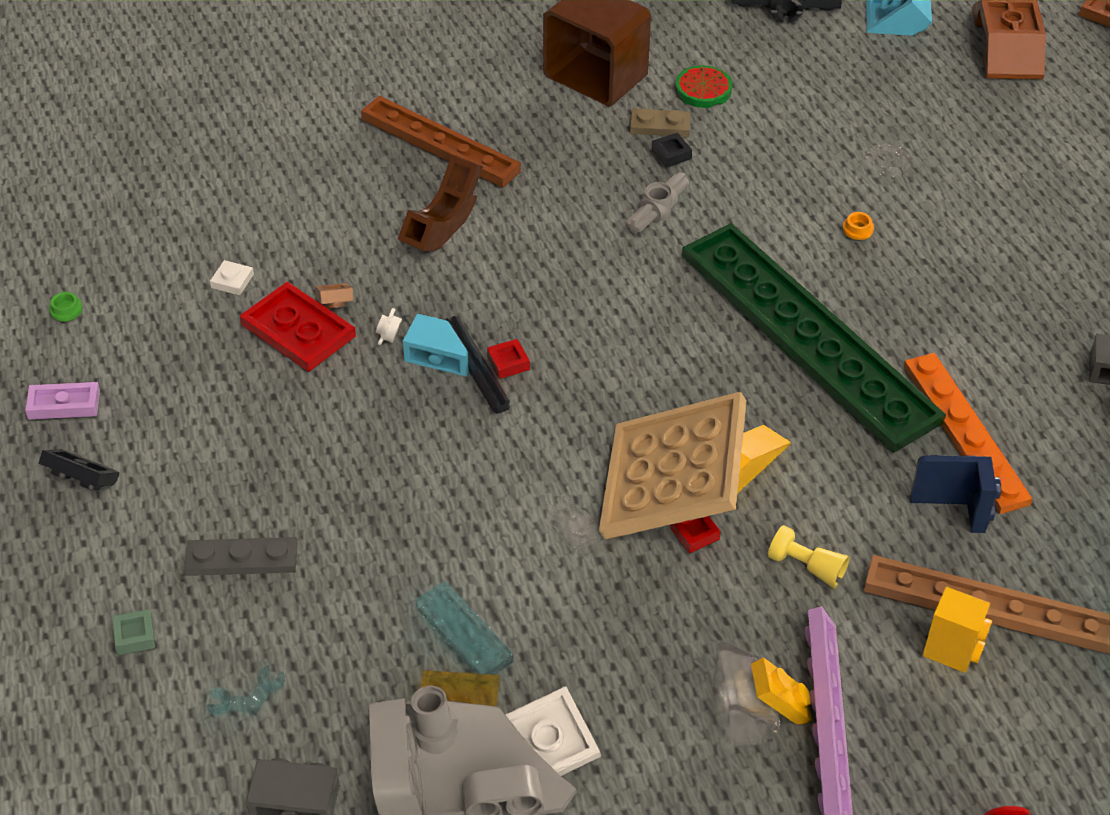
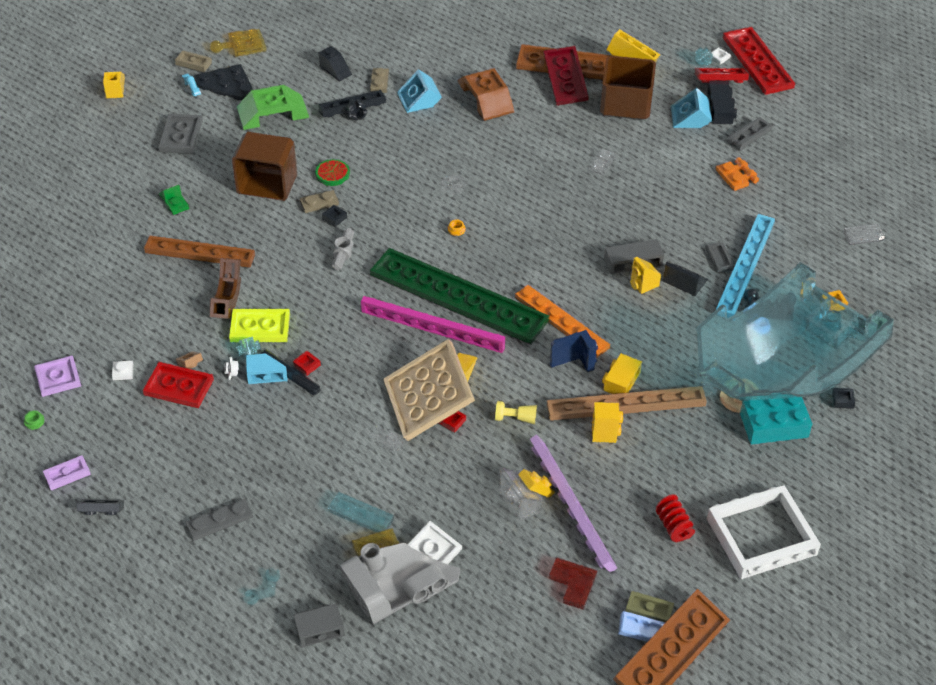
camera: 25 degrees left, 0 degrees up
sand green plate [112,609,156,655] -> none
none -> lavender tile [34,356,81,397]
none -> green slope [159,185,189,215]
none -> neon yellow plate [229,309,290,342]
none -> clear light blue gear [236,336,261,359]
none -> dark pink plate [361,296,505,353]
none -> yellow brick [602,353,642,394]

